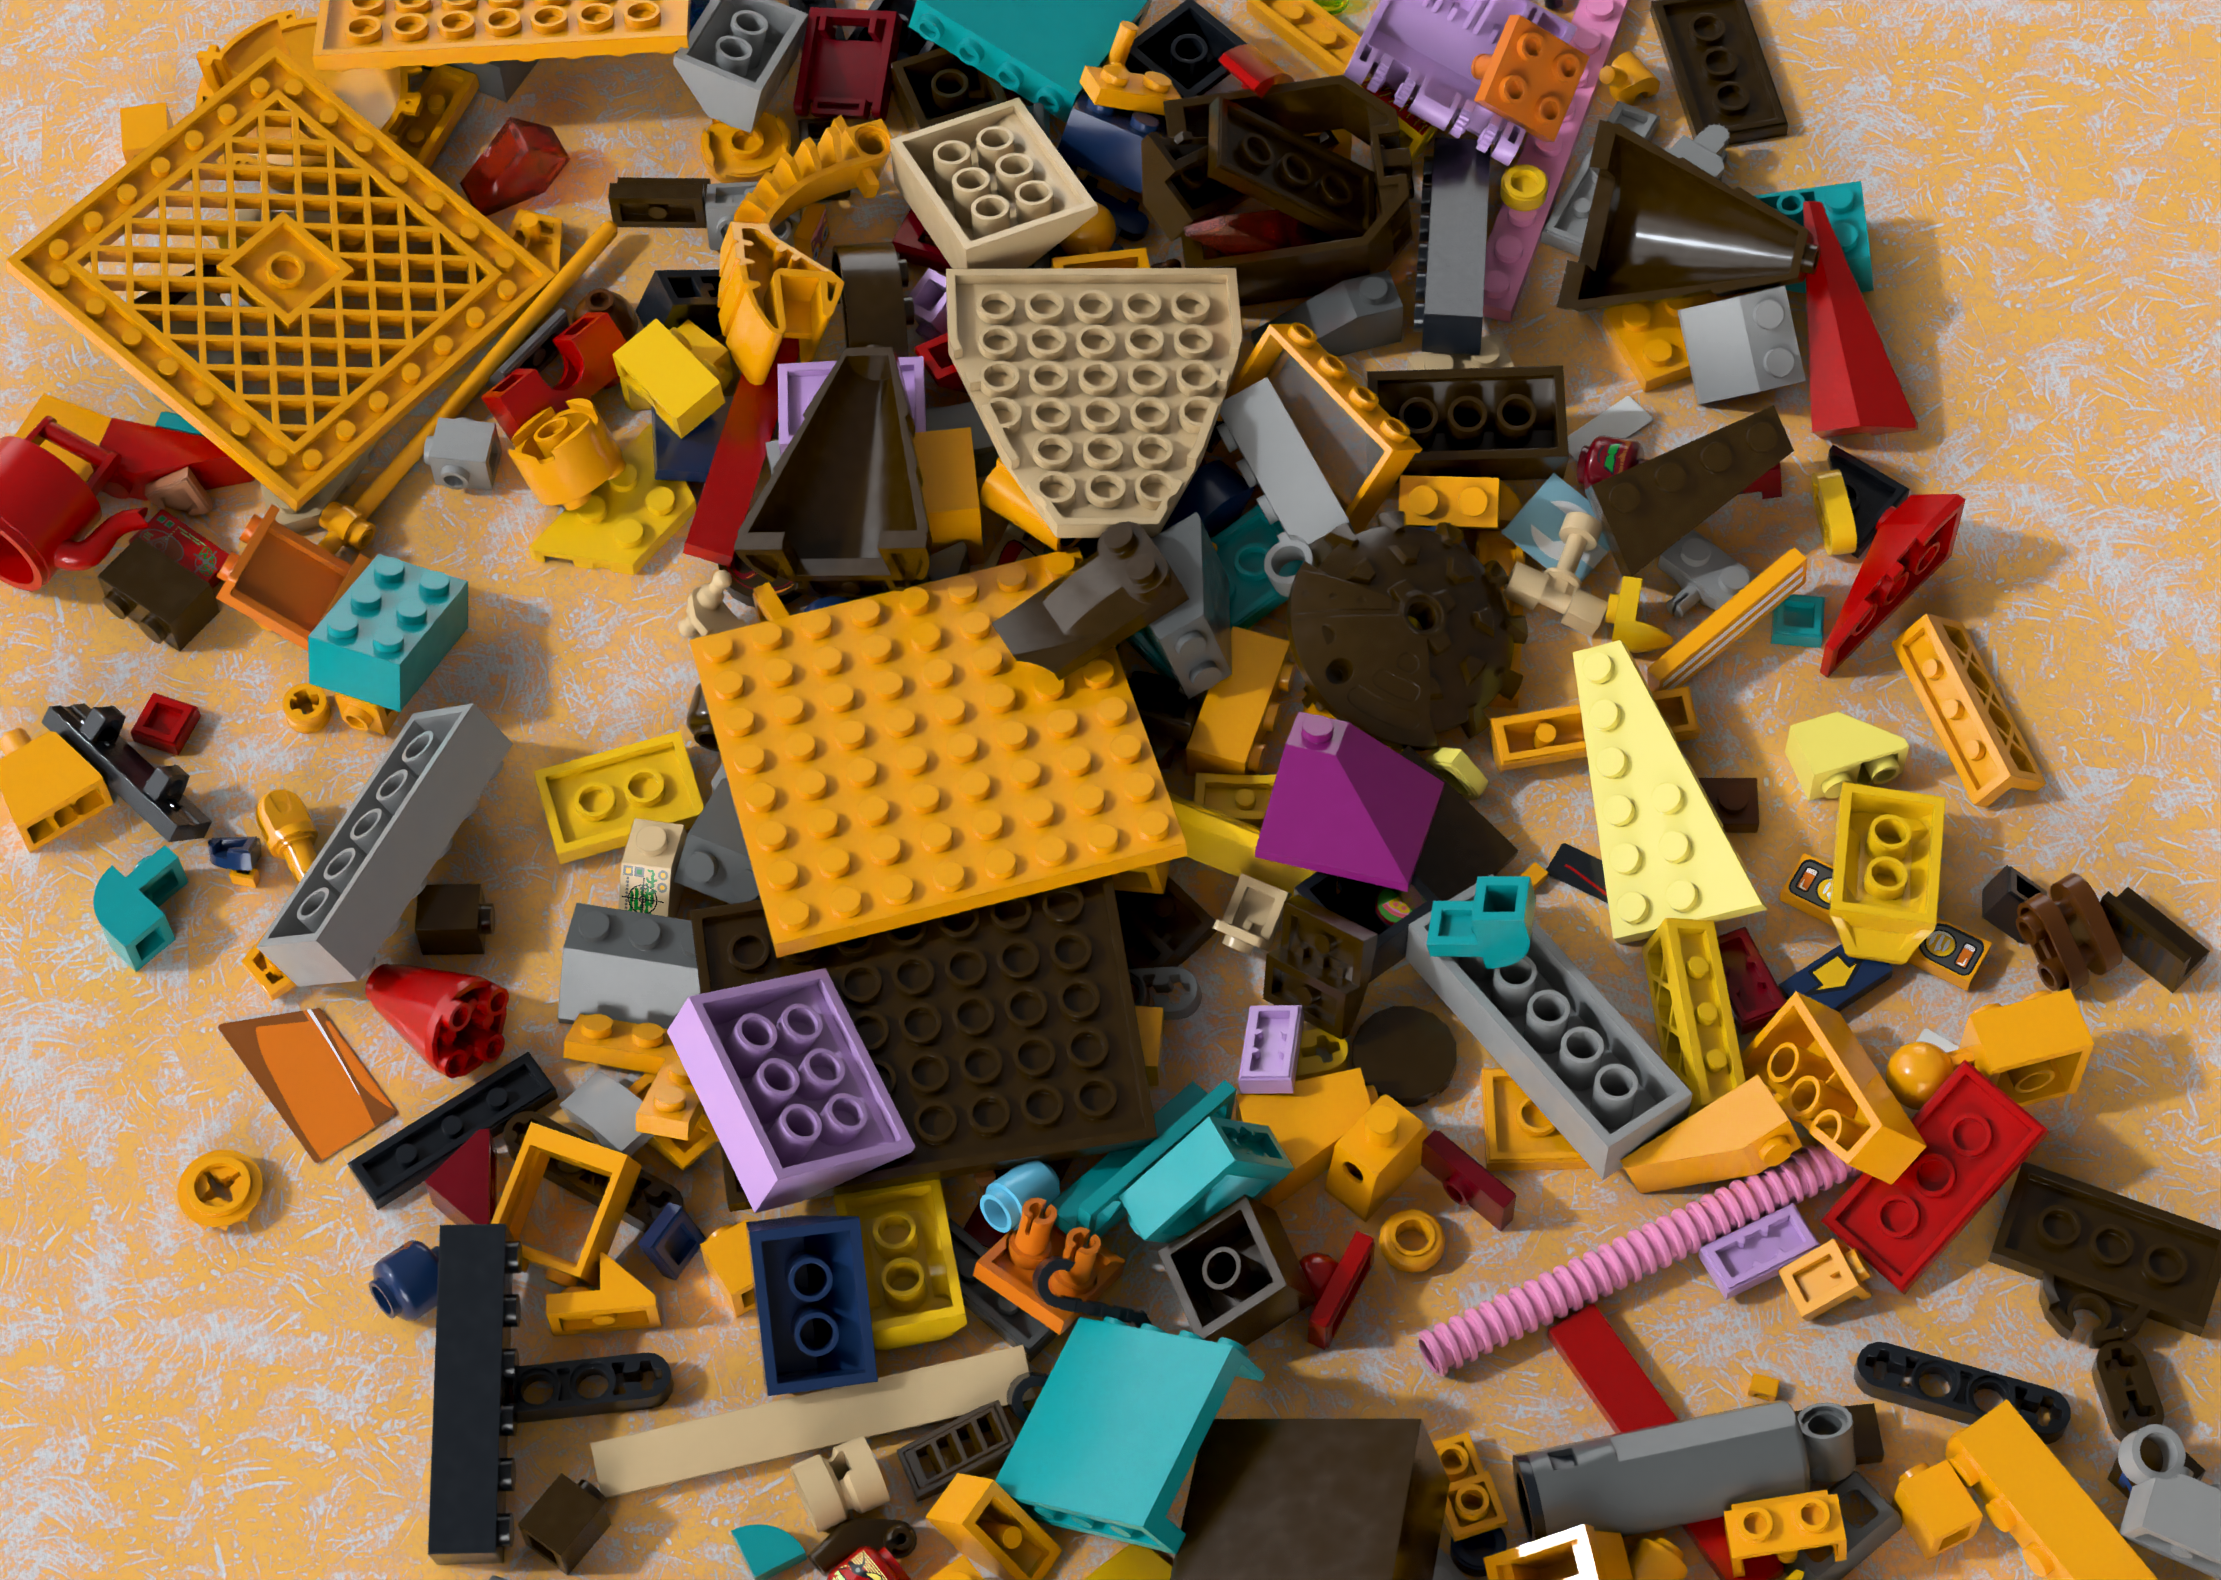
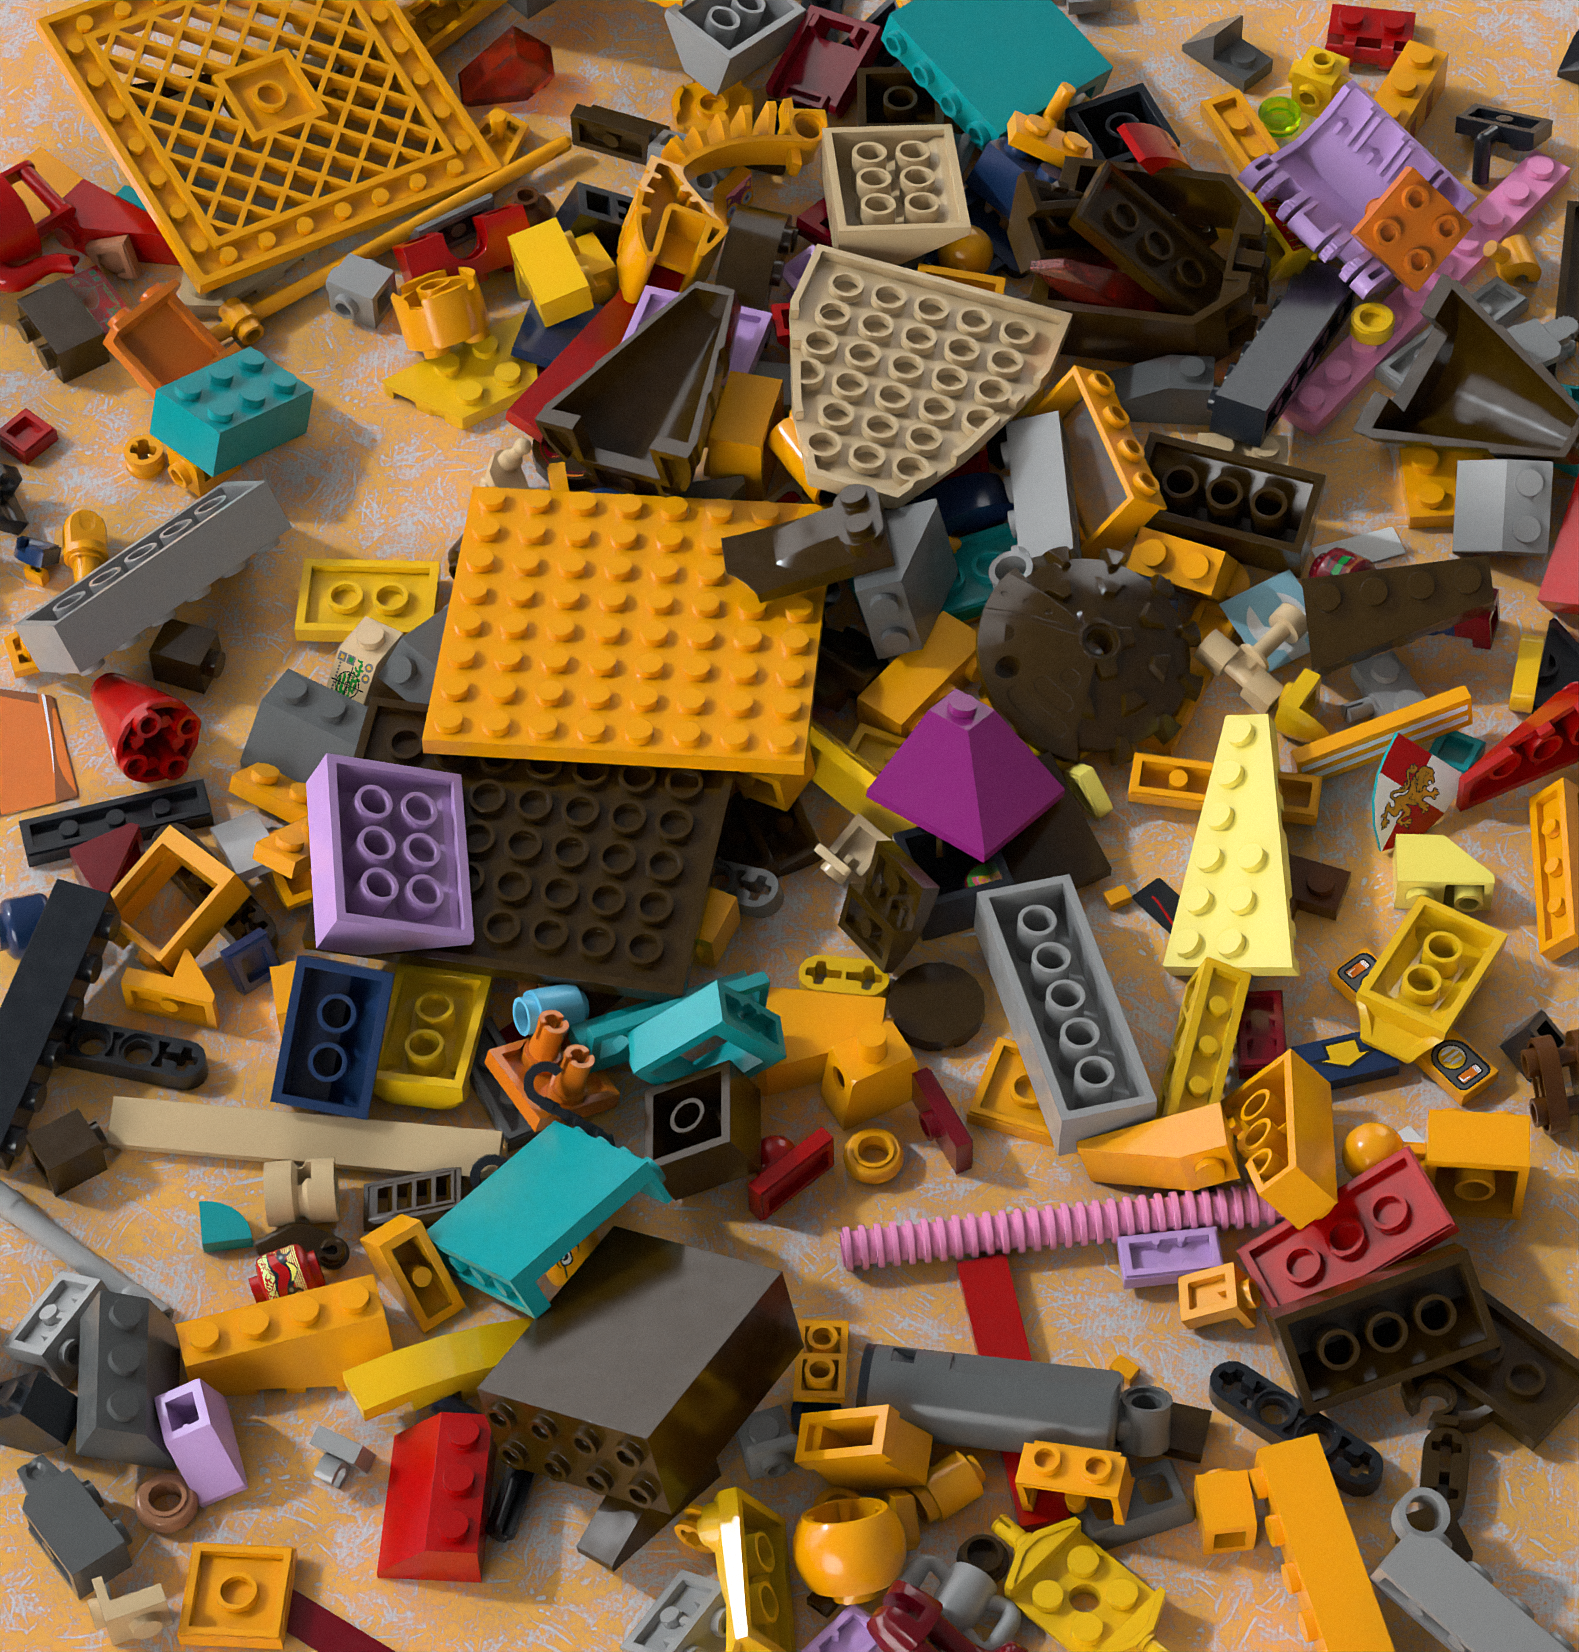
camera: 20 degrees right, 5 degrees down
lavender plate [1238,1005,1304,1094] -> none
teal brick [1426,876,1536,969] -> none
none -> dark brown slope [1264,1243,1501,1416]
none -> shield [1372,732,1463,851]

